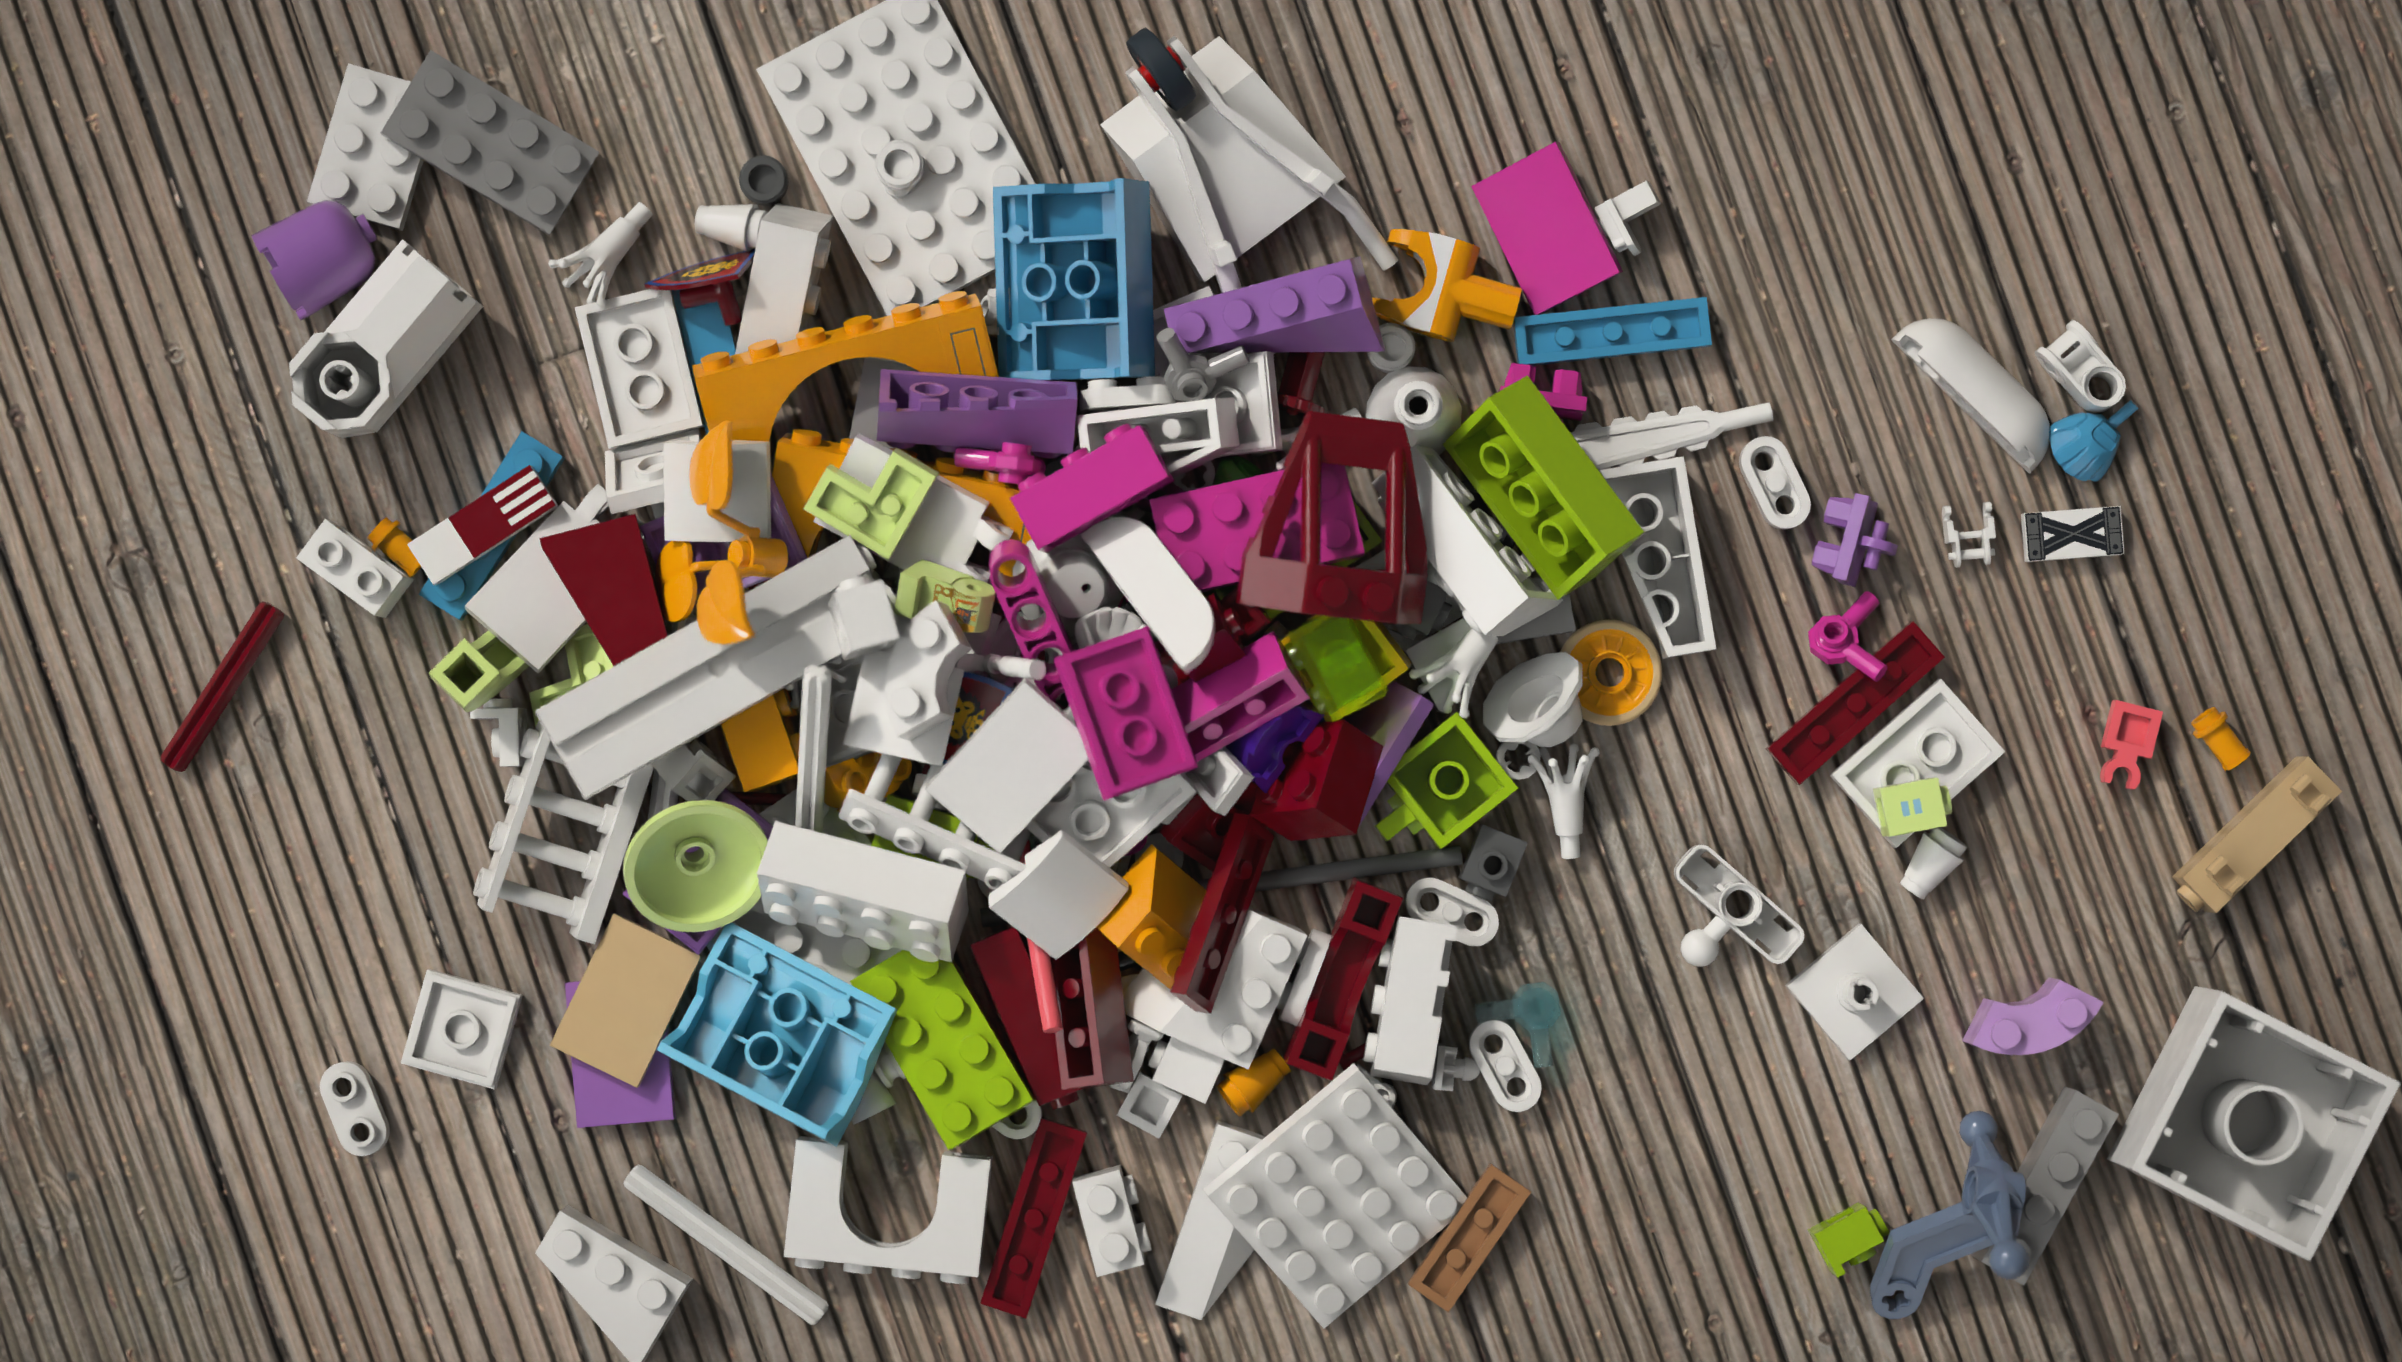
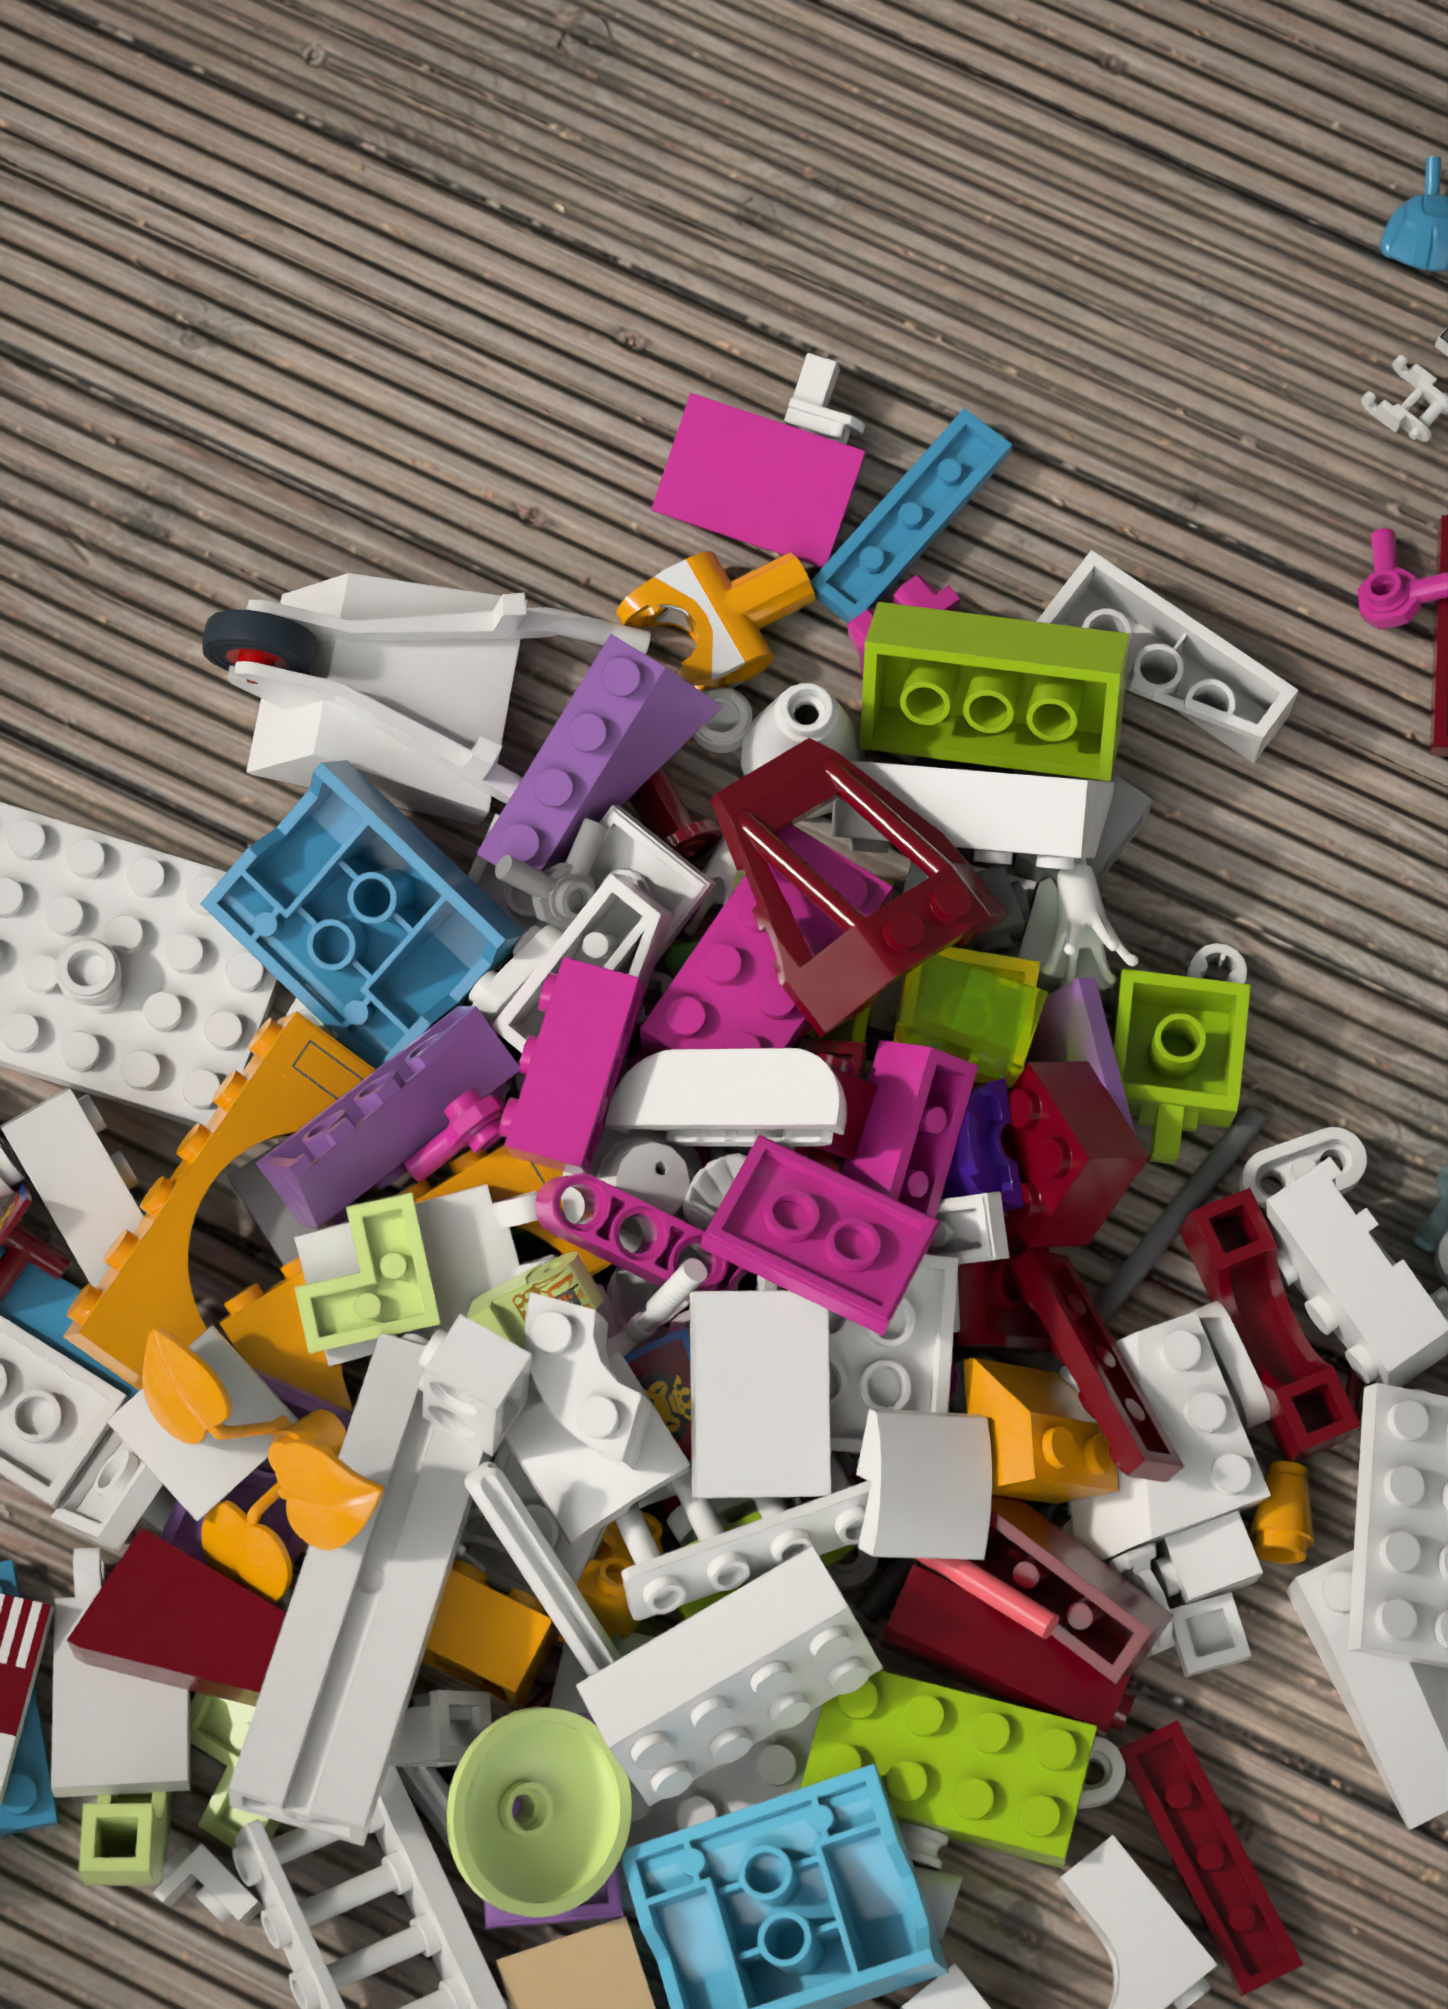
camera: 50 degrees left, 15 degrees down
white brick [1072,1165,1152,1277] -> none
dark grey brick [1458,824,1528,902] -> none
white hat [1483,652,1582,747] -> none
white piece [1528,743,1600,859] -> none
light orange wheel [1560,619,1662,726] -> none
white sword [1571,402,1773,470] -> none
white plate [1739,436,1811,530] -> none
medium lavender hips [1811,493,1898,587] -> none
white brick [1891,318,2050,474] -> none
white piece [2035,320,2126,413] -> none

